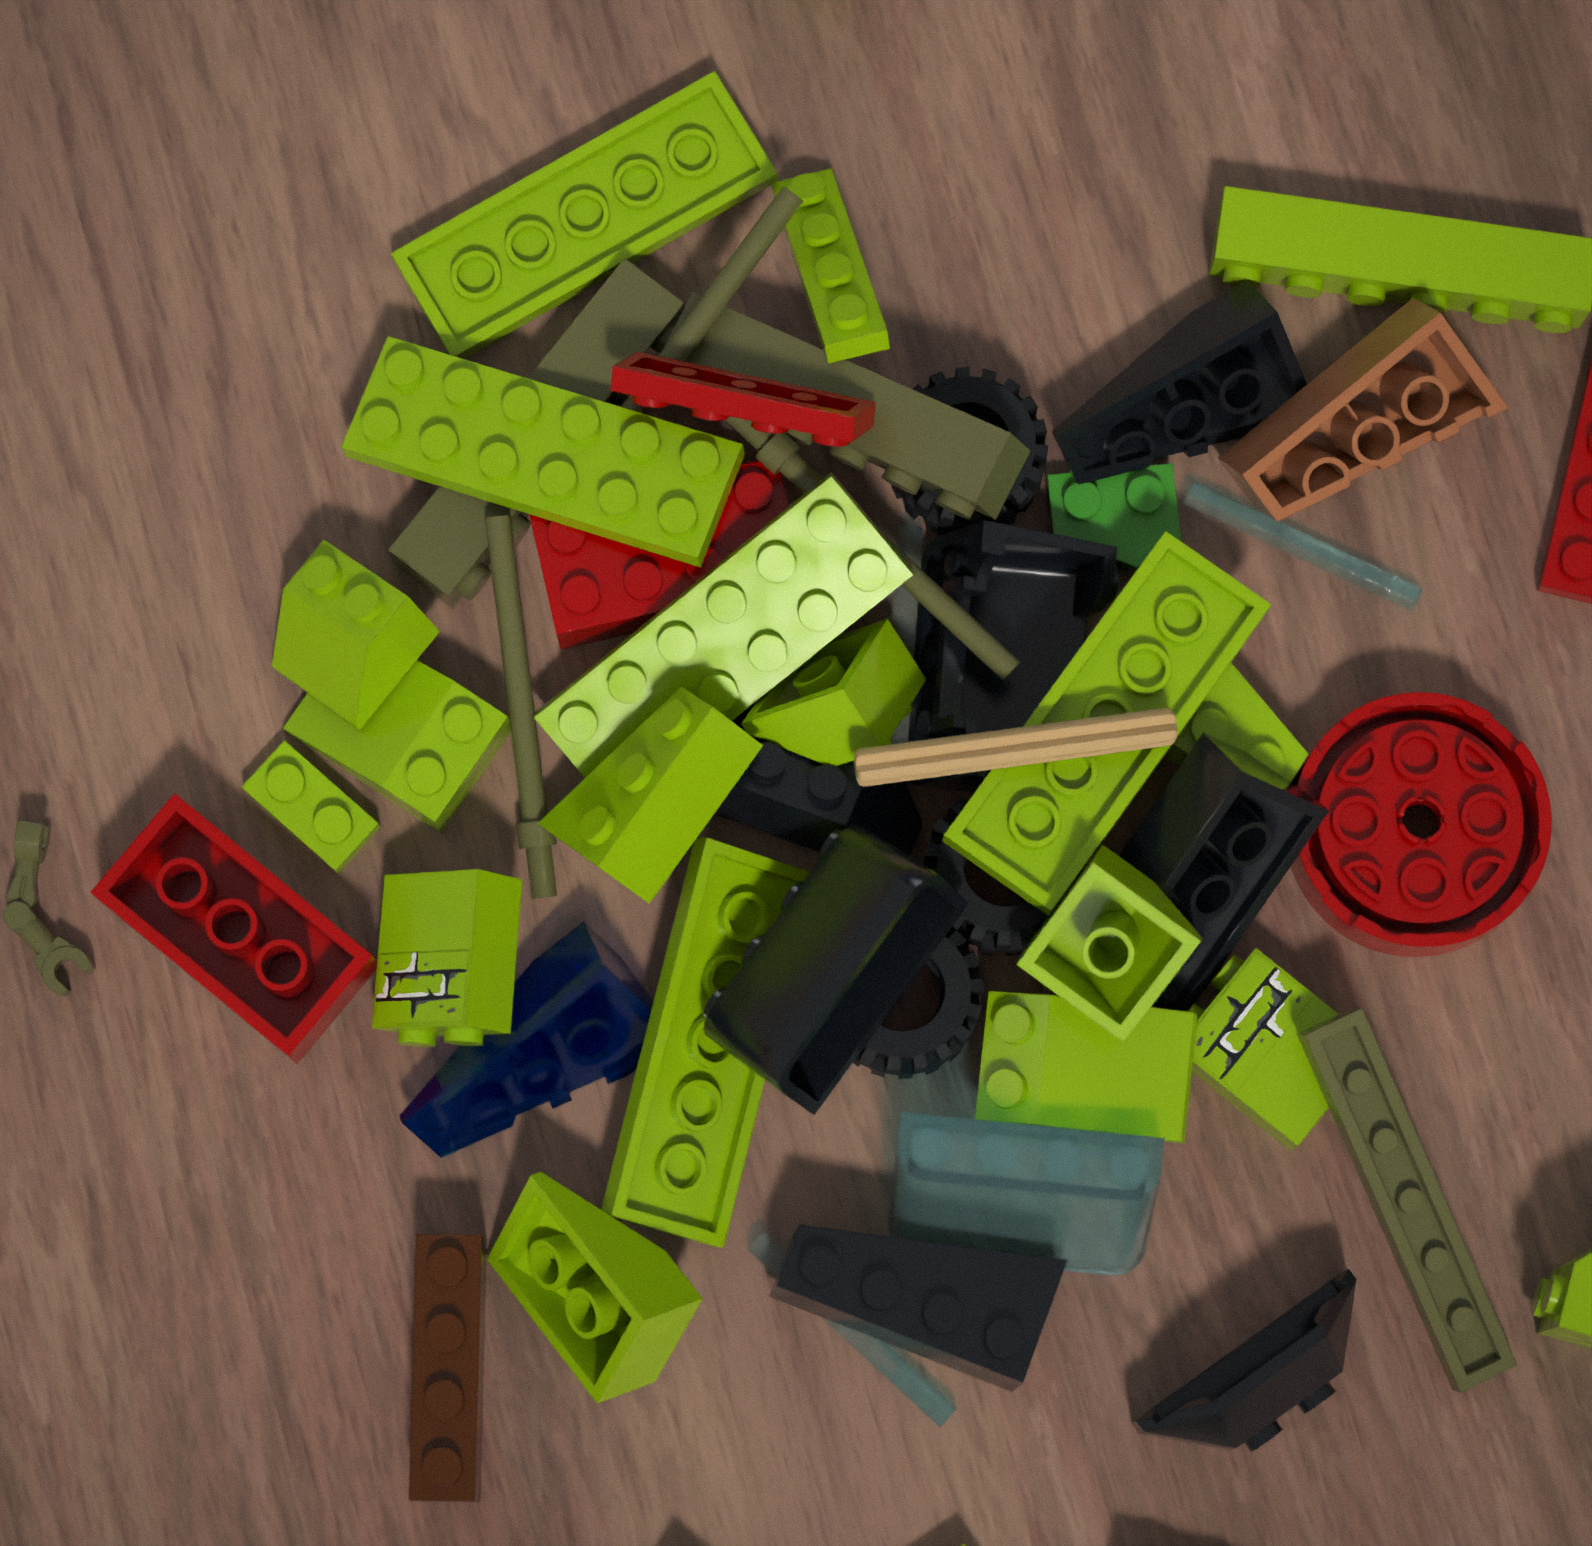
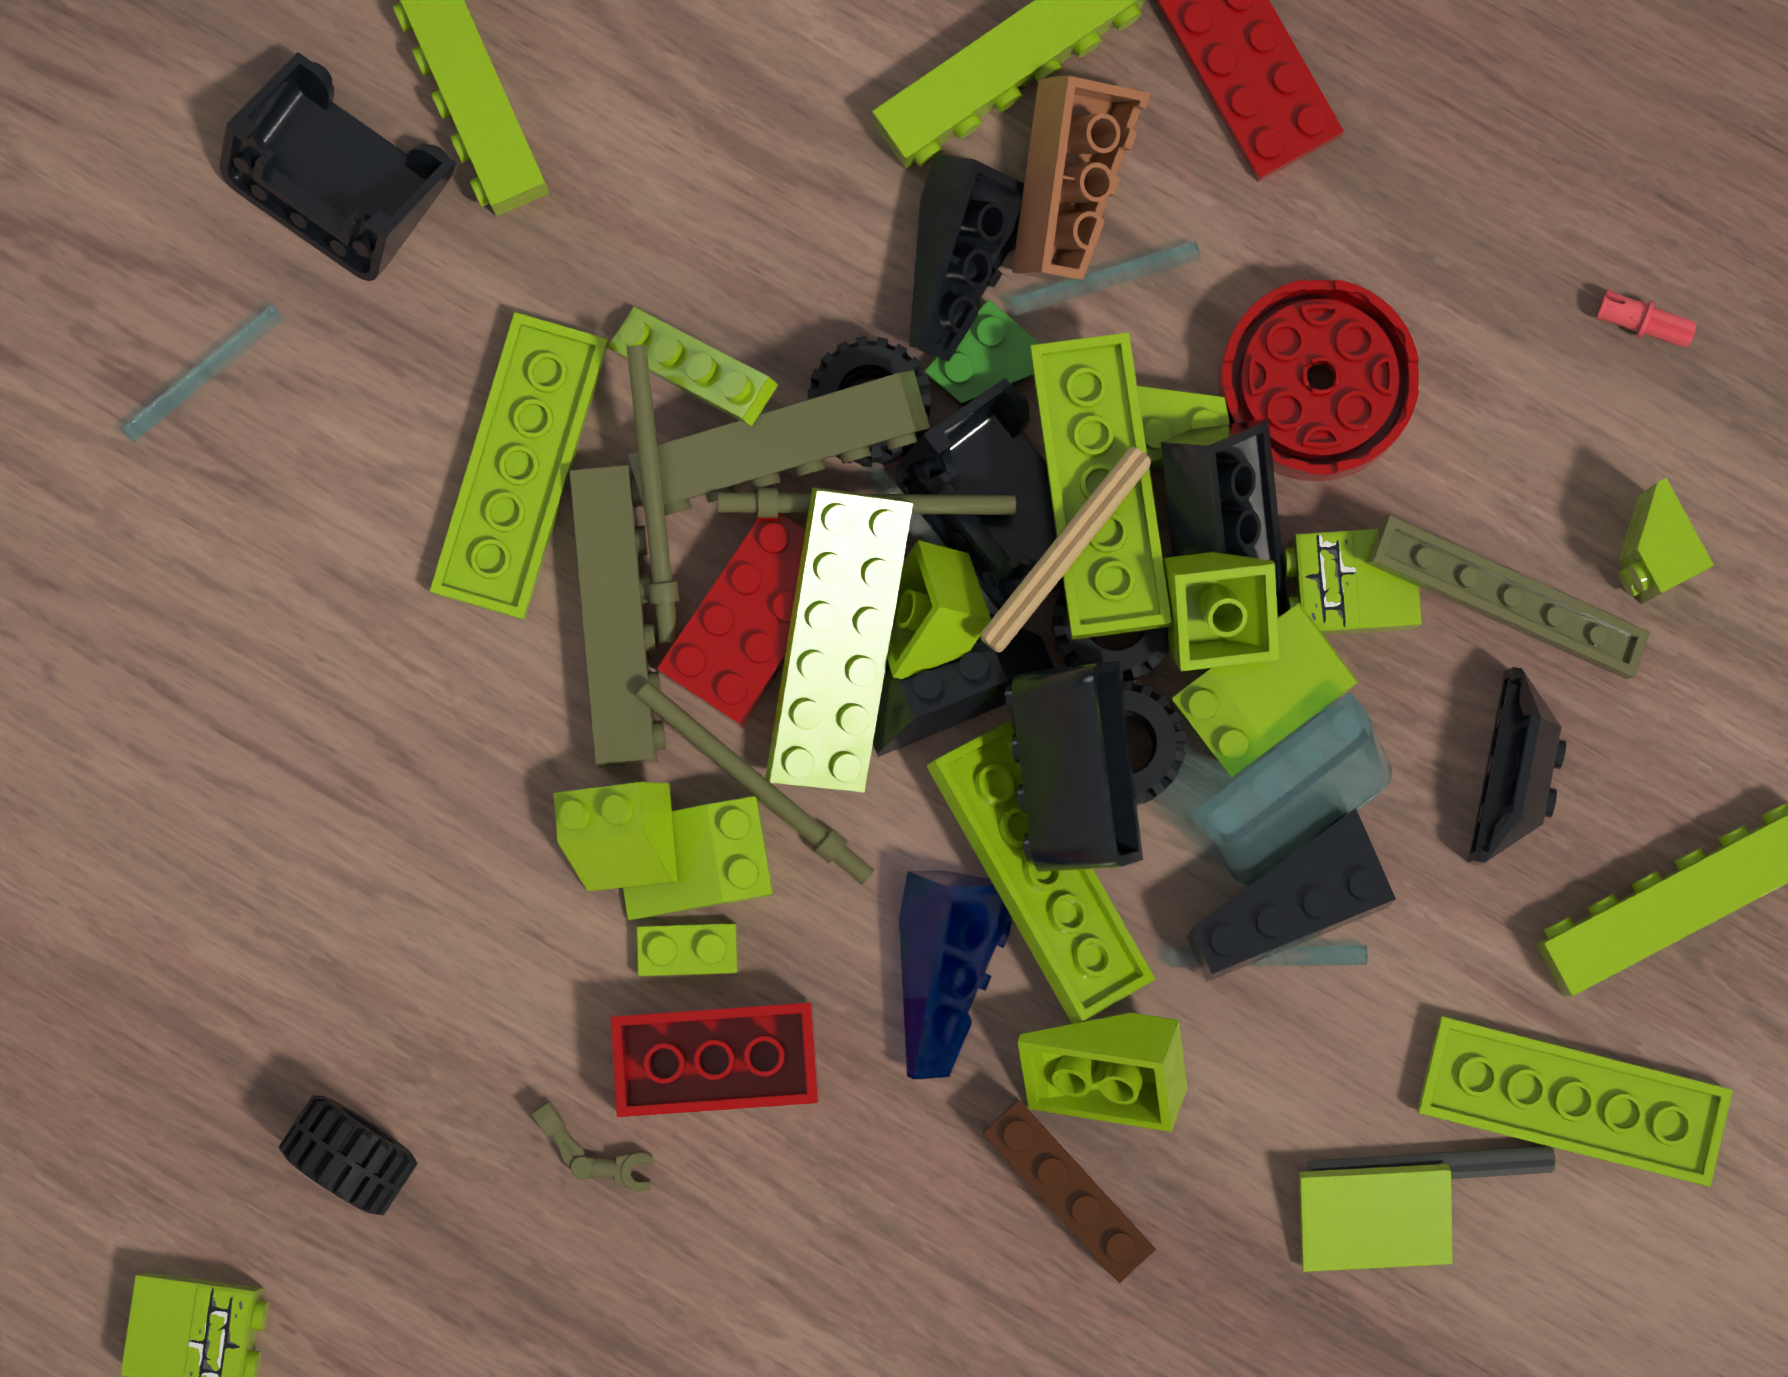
camera: 40 degrees left, 5 degrees up
lime plate [341,336,745,567] -> none
lime brick [372,869,523,1047] -> none
lime wedge [537,687,763,904] -> none
red plate [610,352,876,447] -> none

